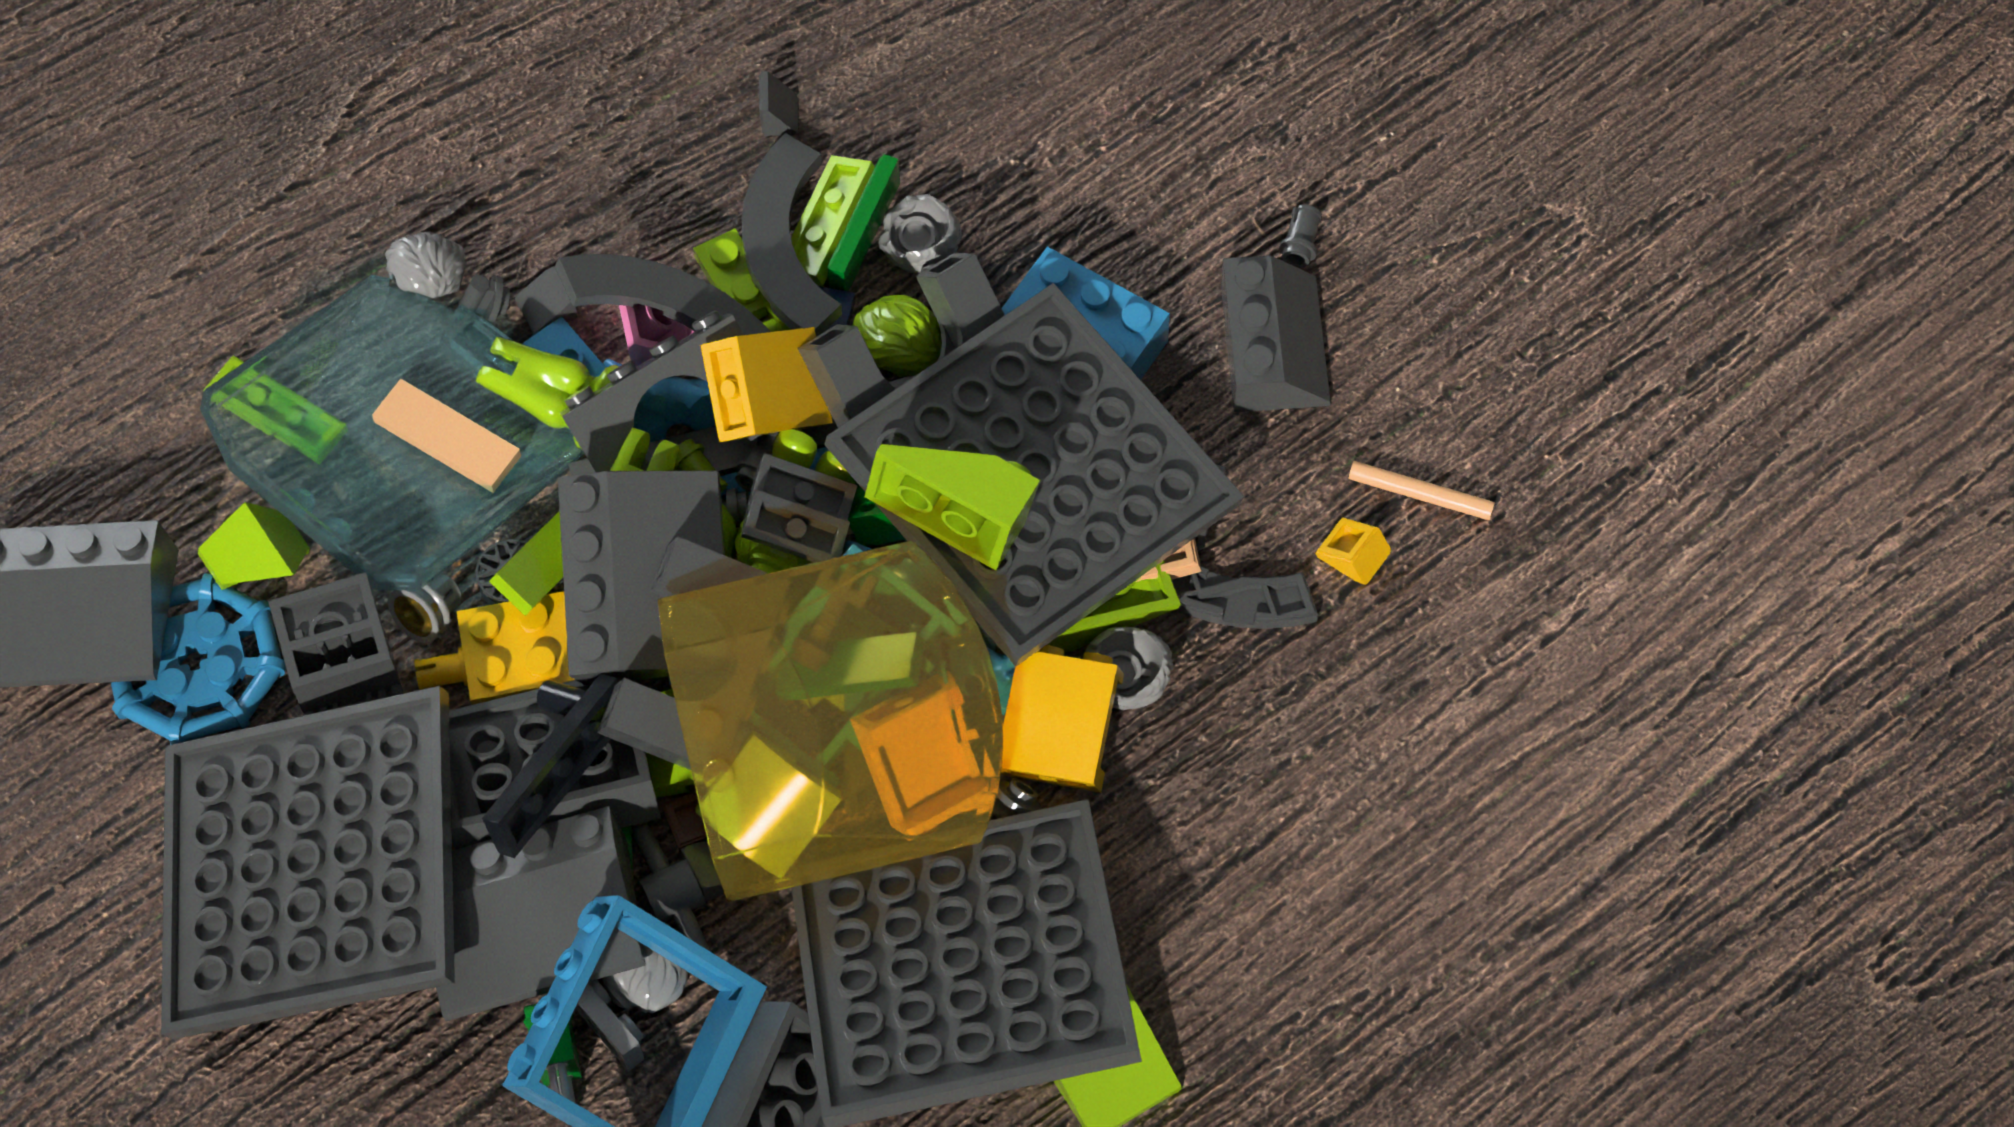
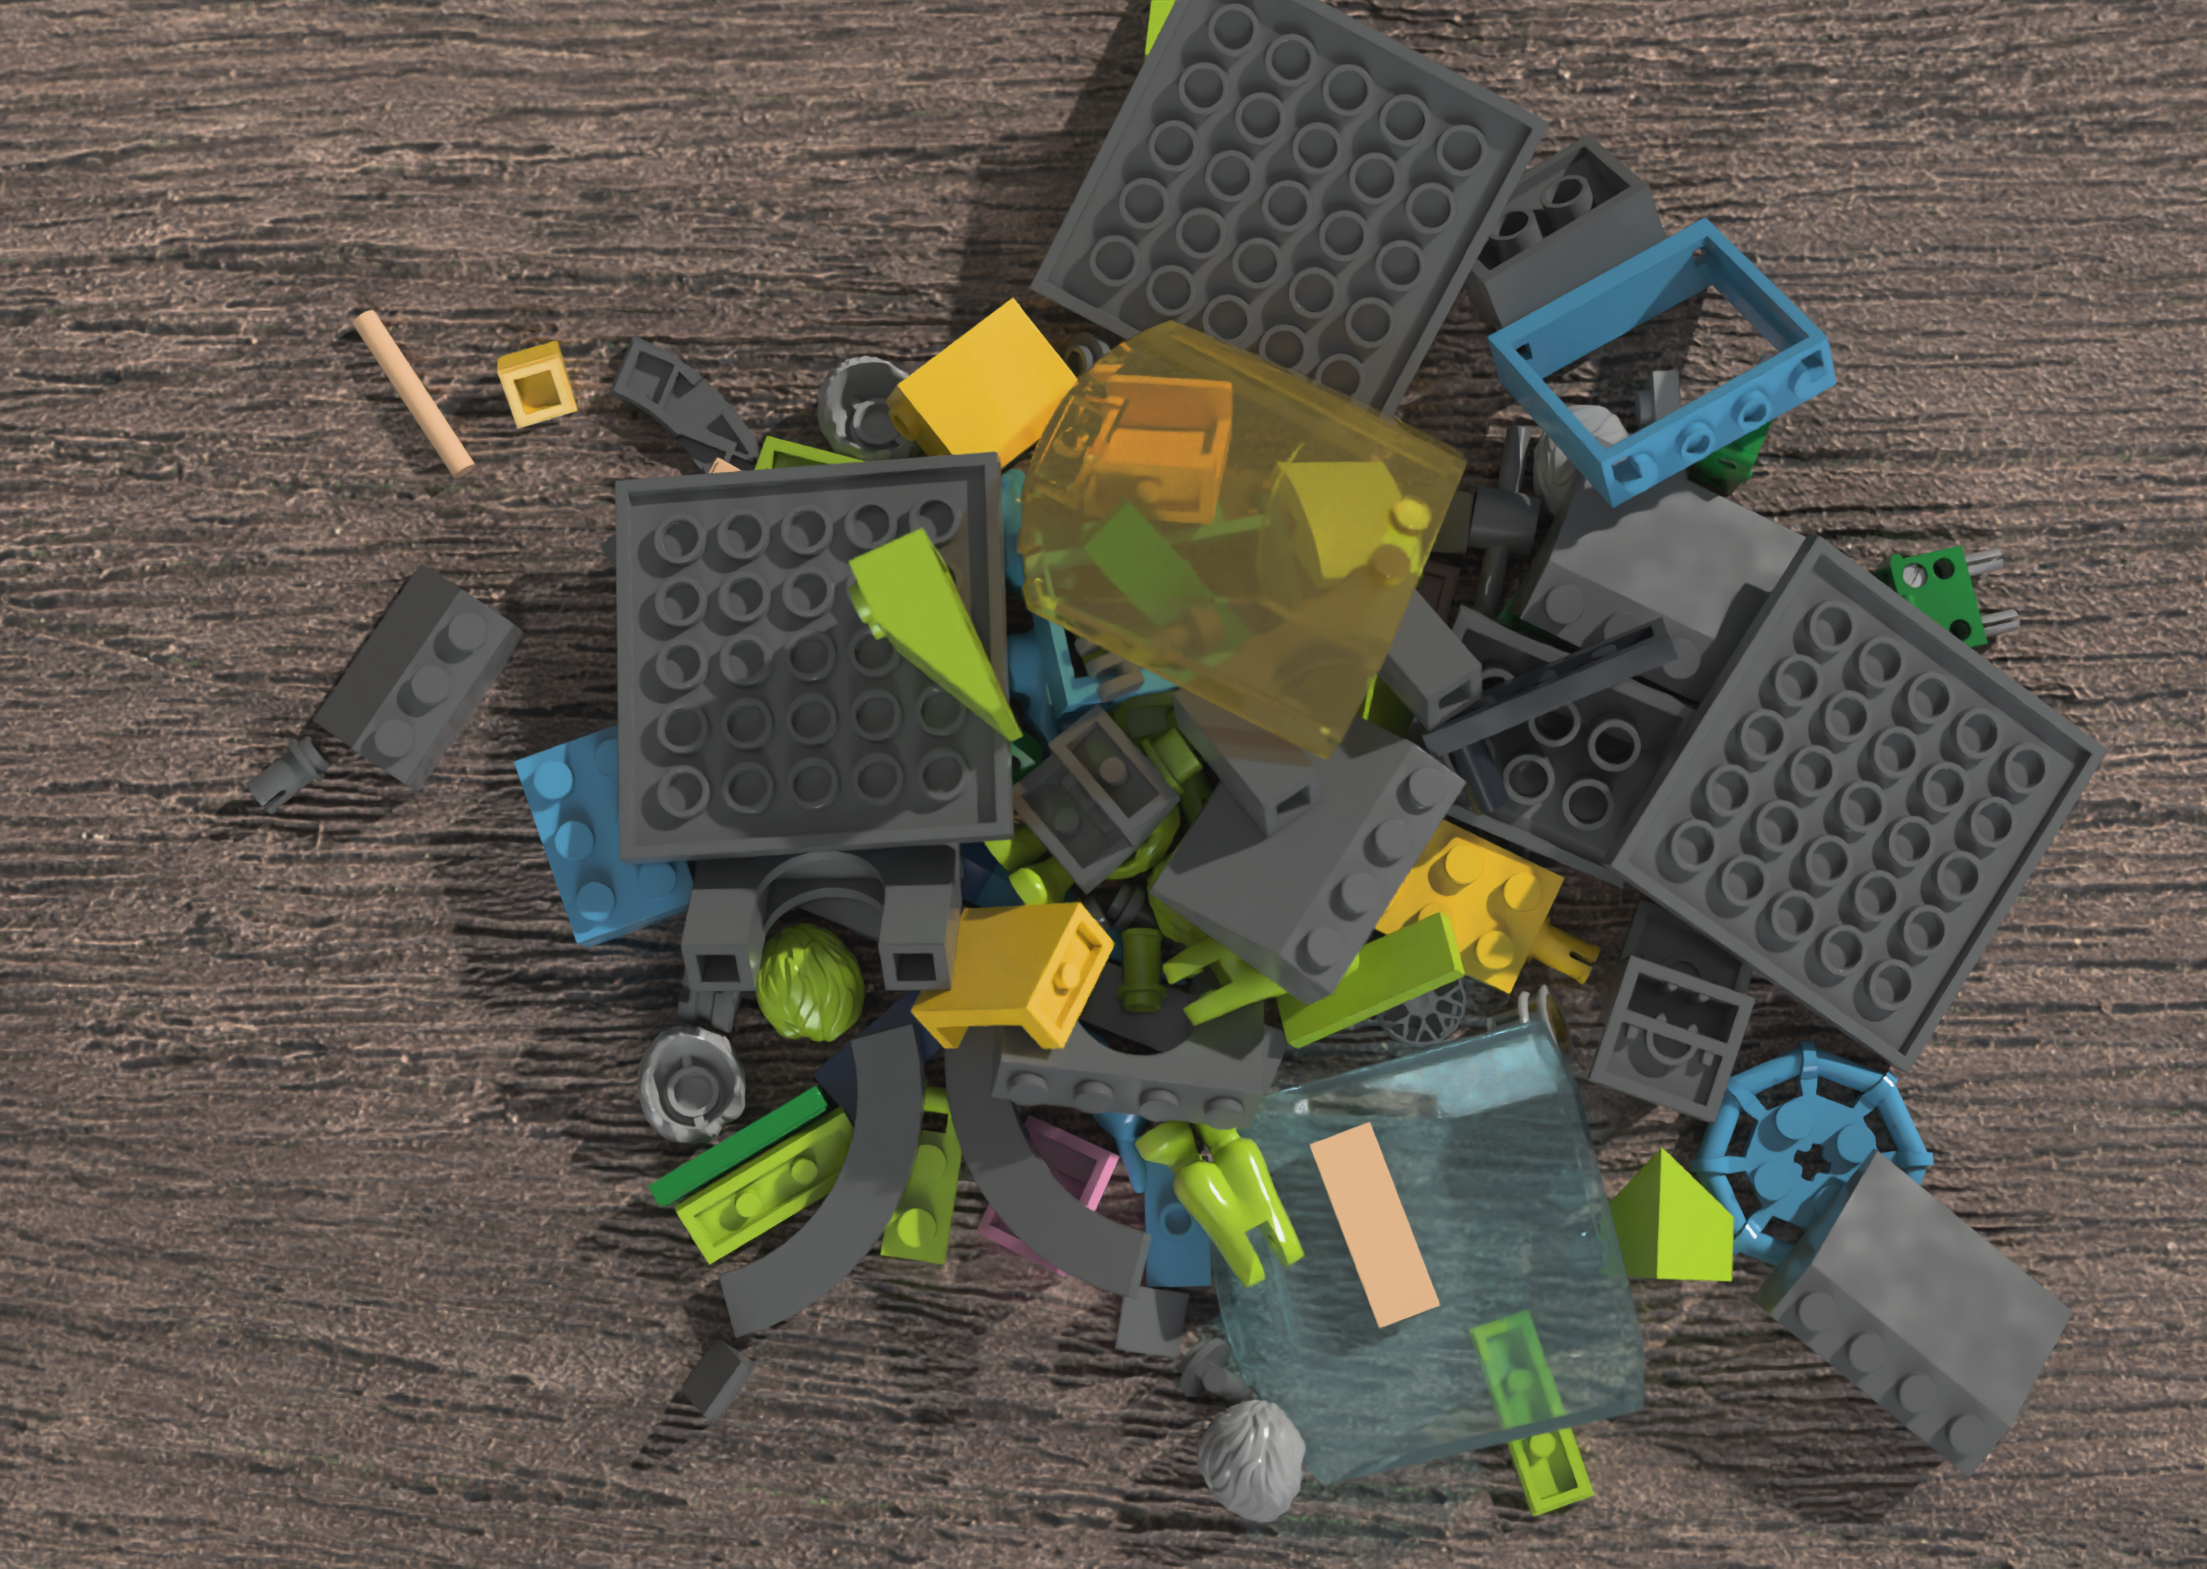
camera: 140 degrees left, 20 degrees up
none -> green piece [1875,545,2020,650]

